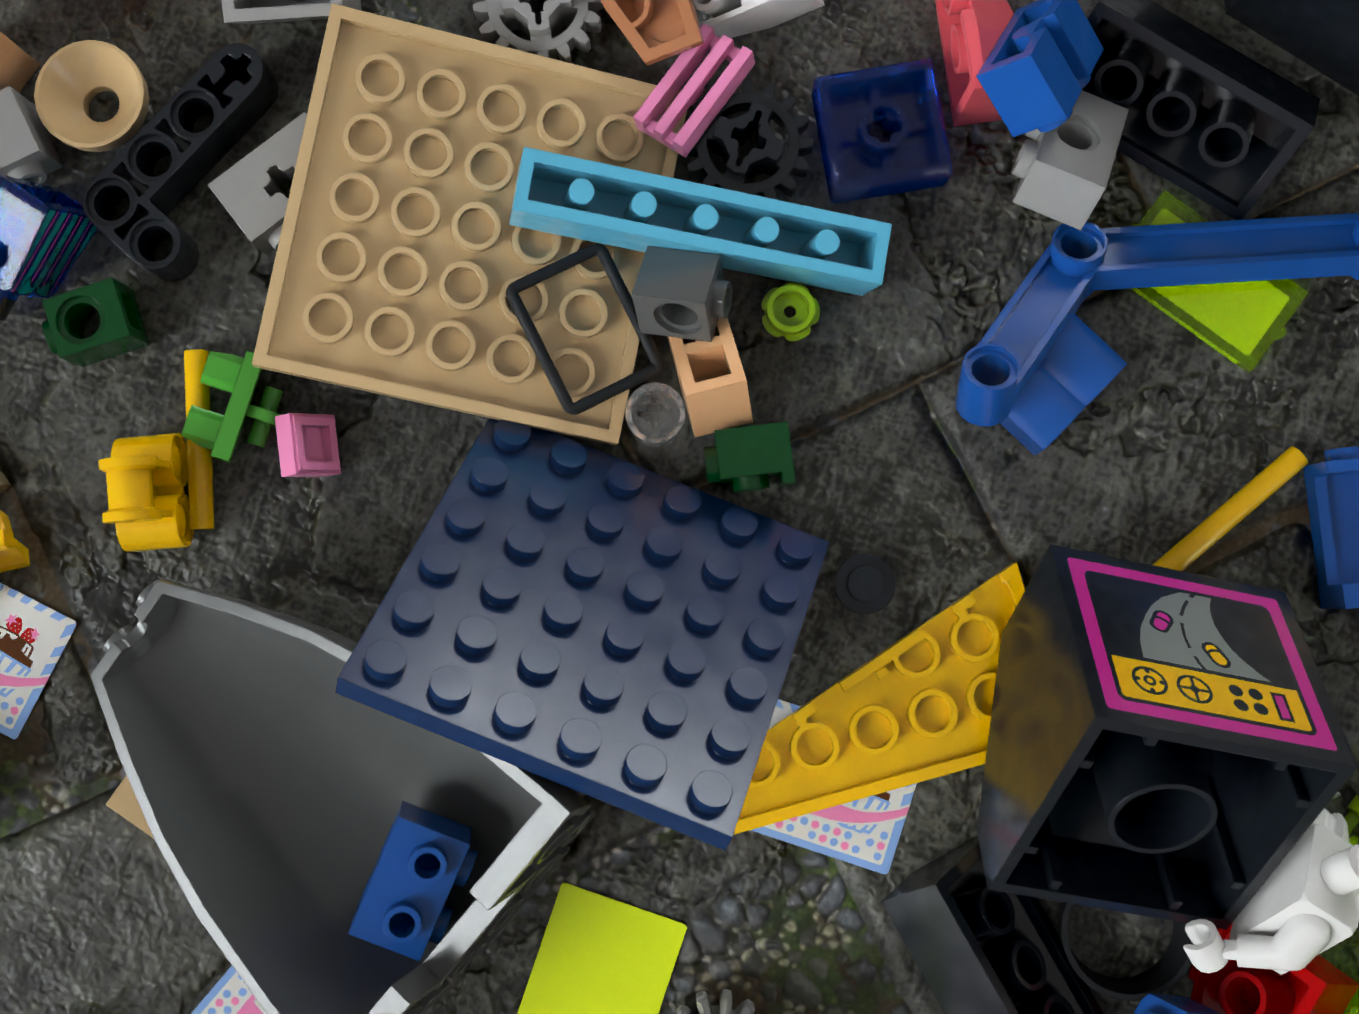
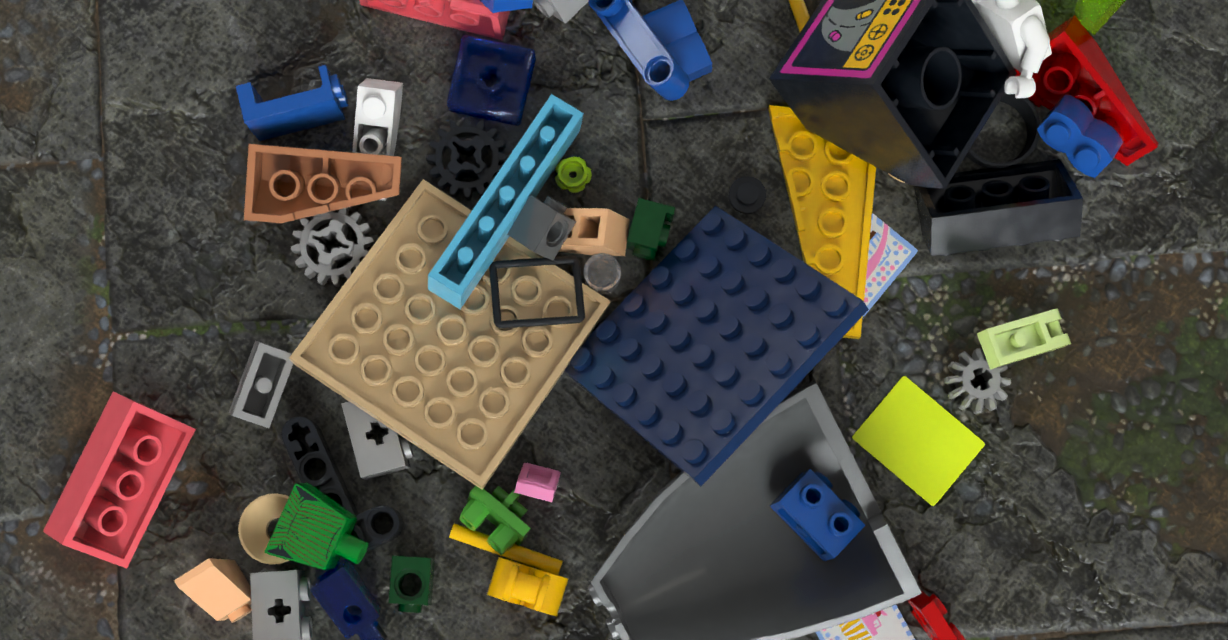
camera: 75 degrees left, 5 degrees down
bright pink tile [633,23,755,158] -> none
none -> green torso [265,483,368,570]

